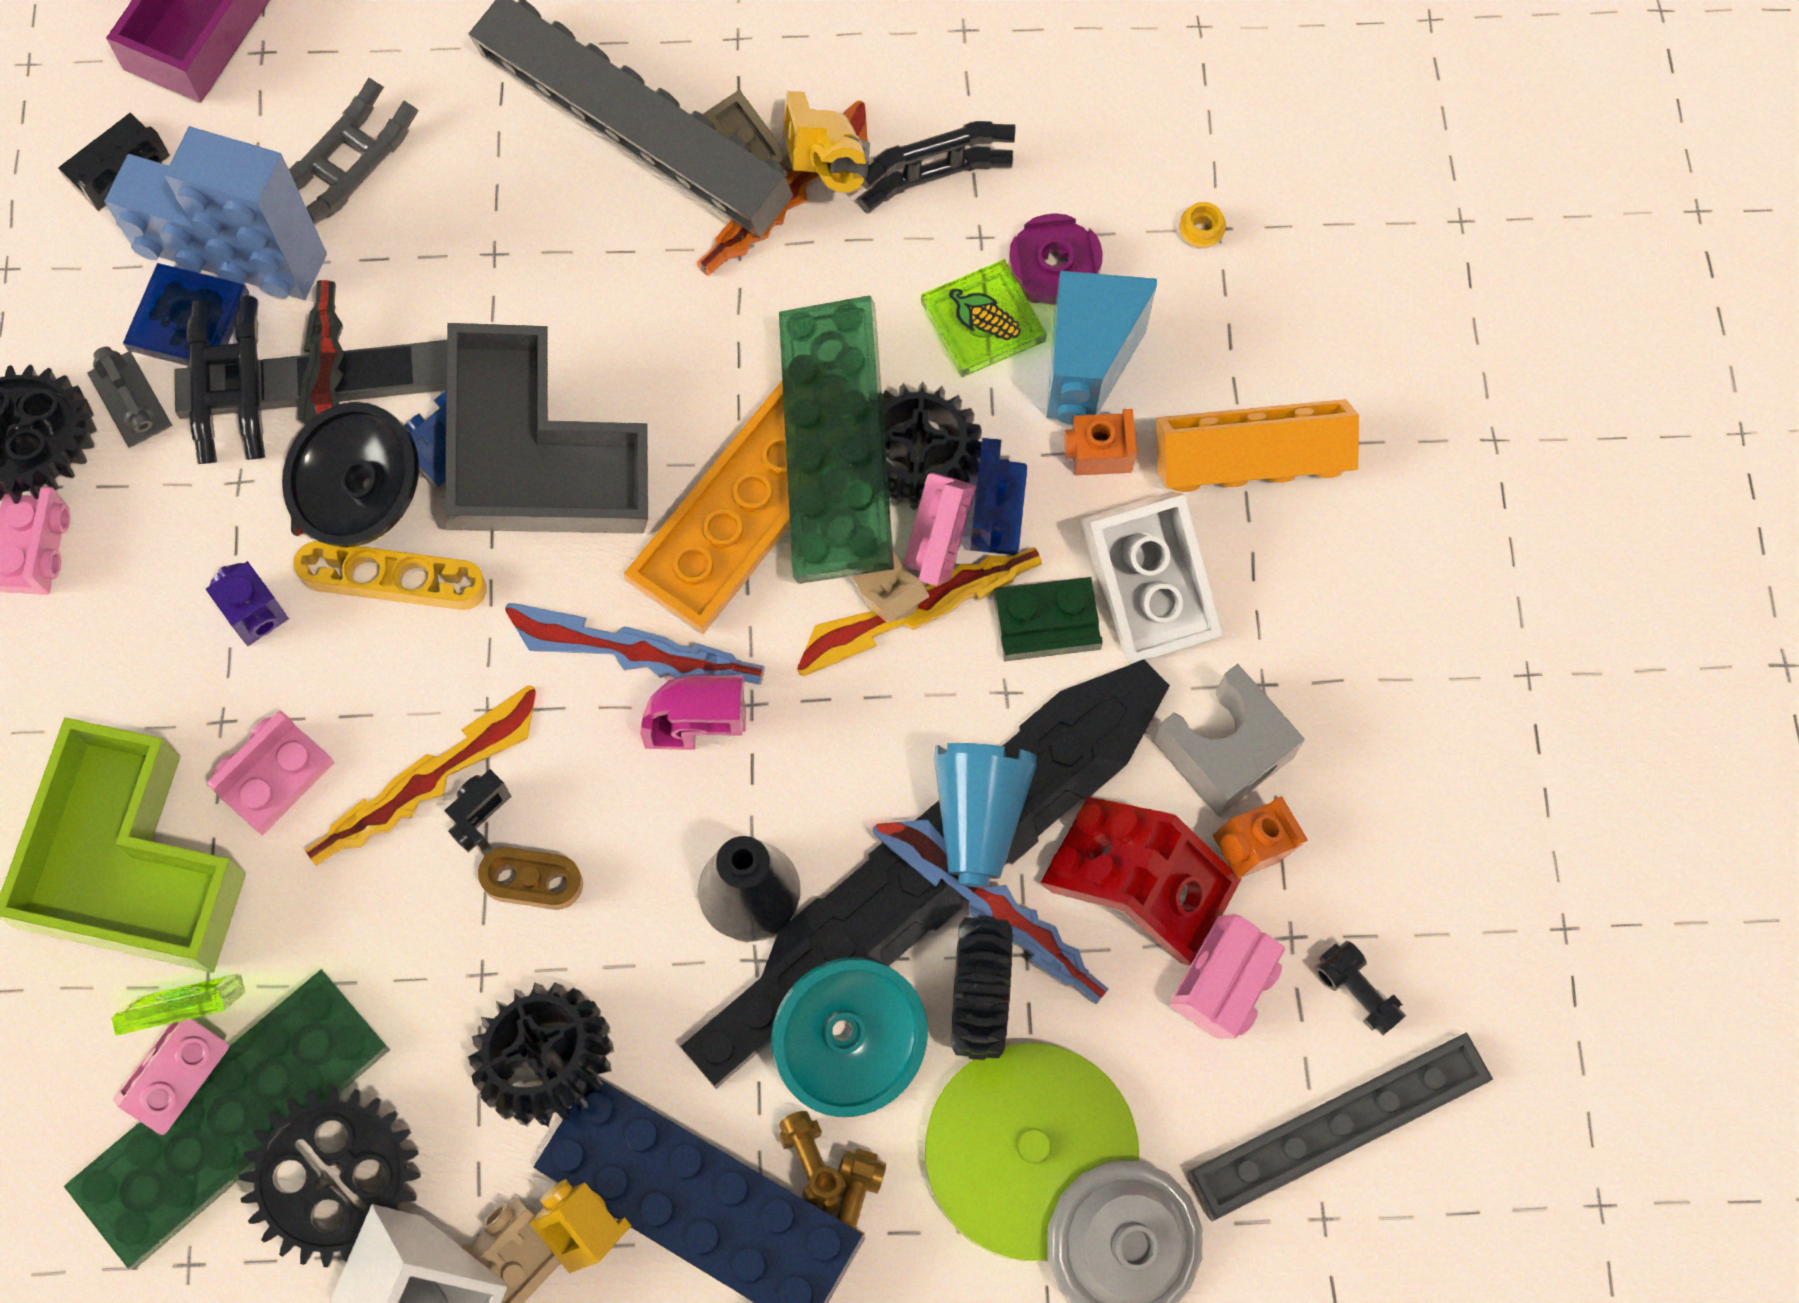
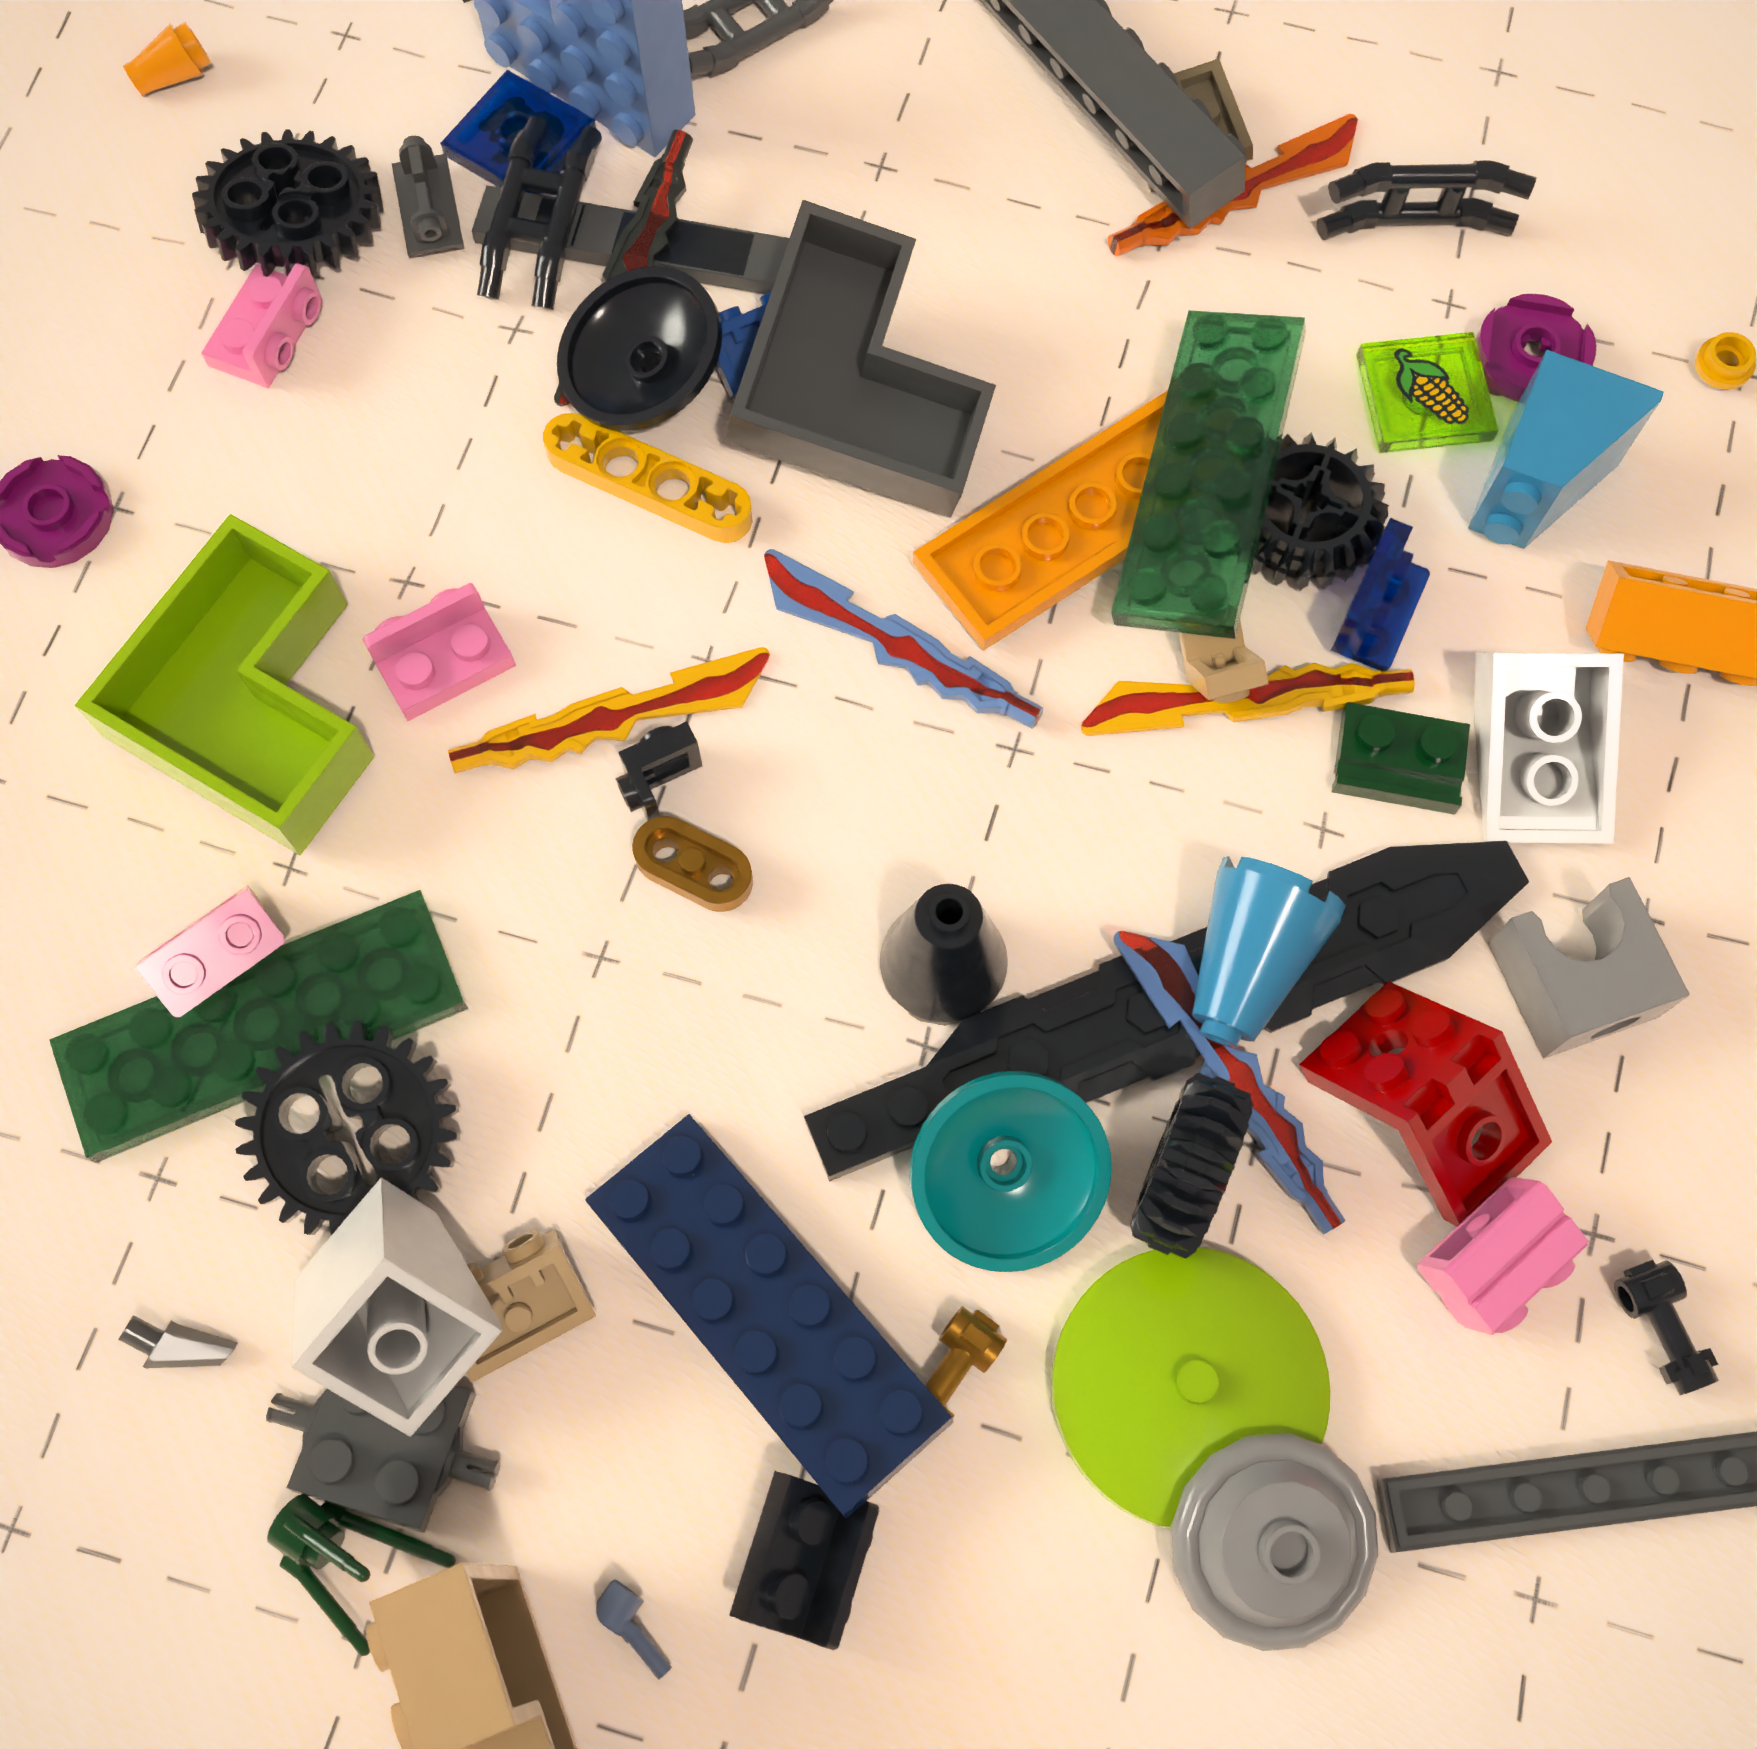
camera: 20 degrees right, 0 degrees up
clear neon green tile [111,973,246,1036] -> none
dark purple brick [205,561,289,647] -> none
black gear [468,982,615,1127] -> none
yellow brick [529,1179,631,1274] -> none
dark pink brick [640,674,747,750] -> none
pearl gold bar [779,1111,846,1214] -> none
yellow plate [782,91,870,193] -> none
bright pink bracket [904,473,977,586] -> none
orange brick [1064,409,1137,476] -> none
orange brick [1212,796,1308,879] -> none

